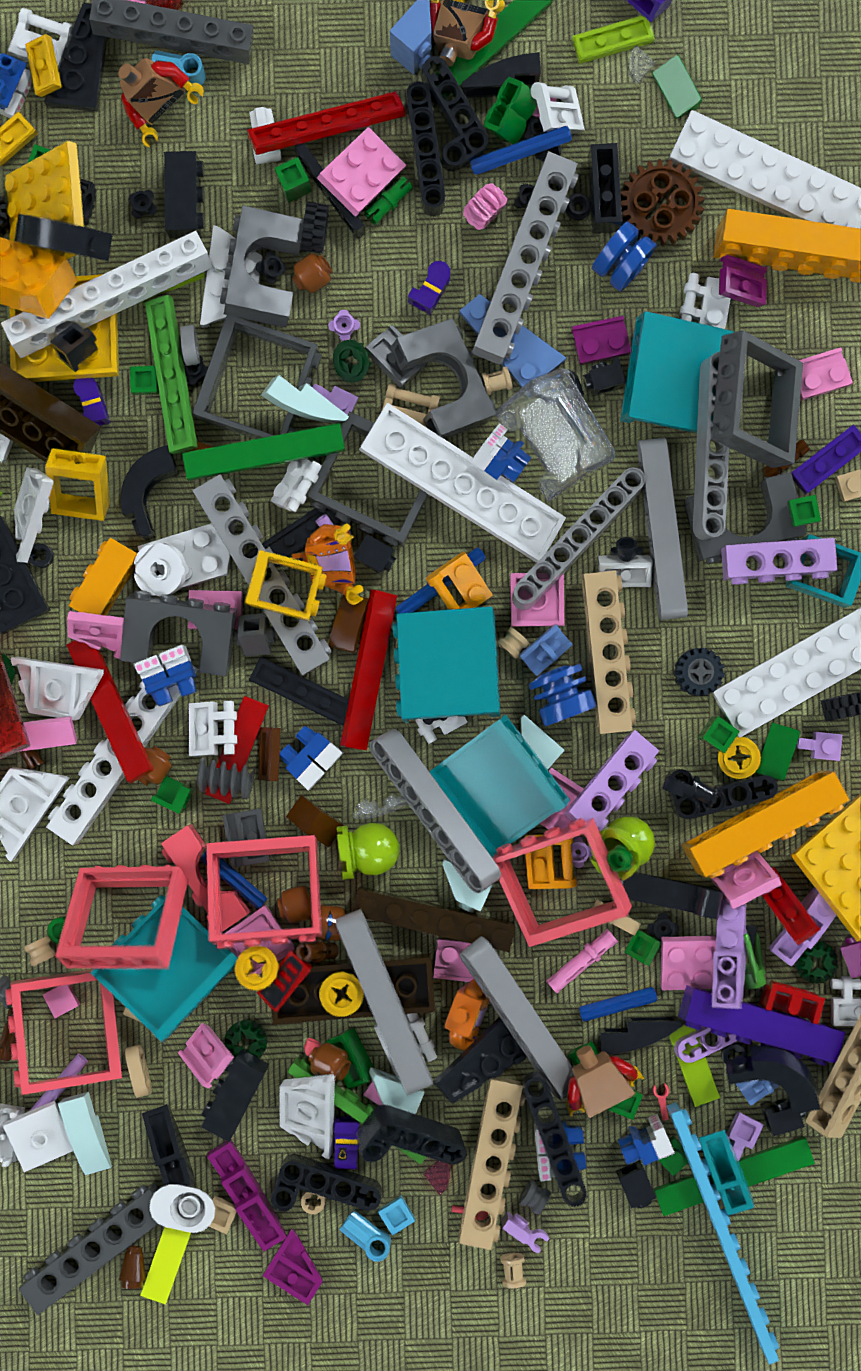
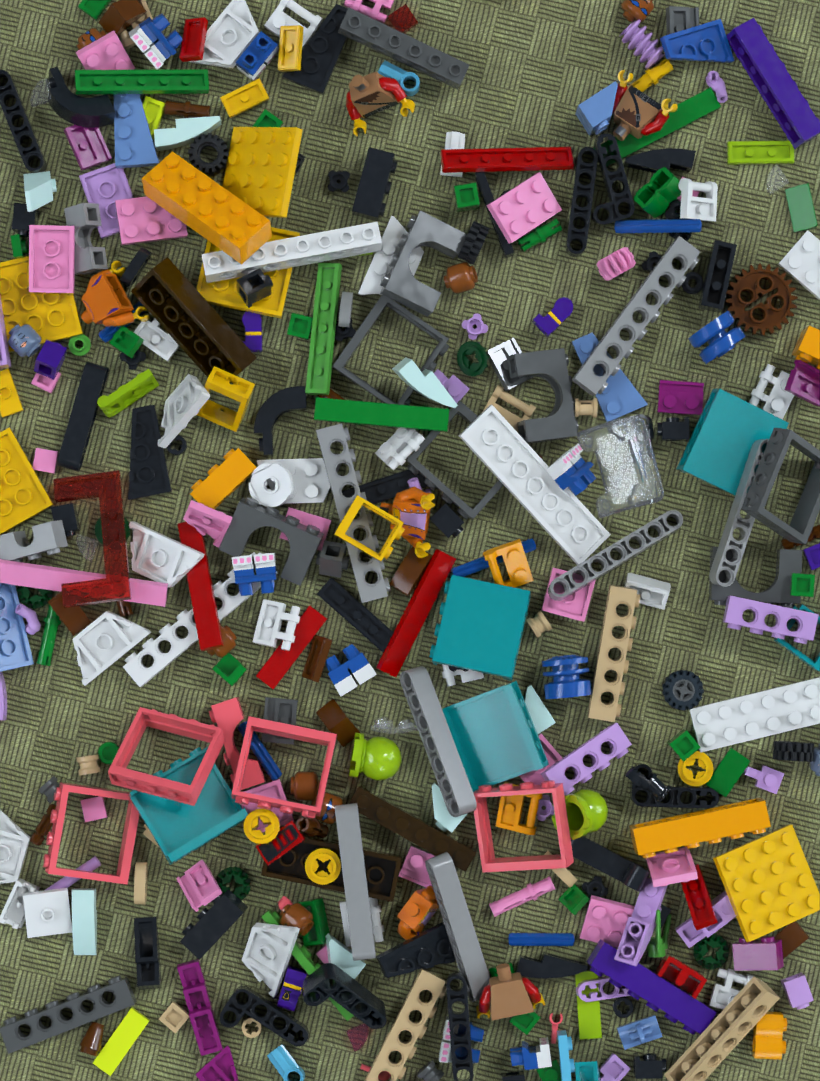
camera: 15 degrees right, 0 degrees up
black arch [14,214,113,261] -> none
white piece [150,1184,215,1233] -> none
dark grey piece [196,758,255,800] -> none
black plate [255,252,286,284] -> none
medium azure plate [378,1195,415,1235] -> none
medium blue hips [519,624,573,676] -> none
green plate [607,845,633,872] -> none
black plate [611,537,643,562] -> none
light grey beam [637,437,688,621] -> none
black arch [726,1046,821,1114] -> none

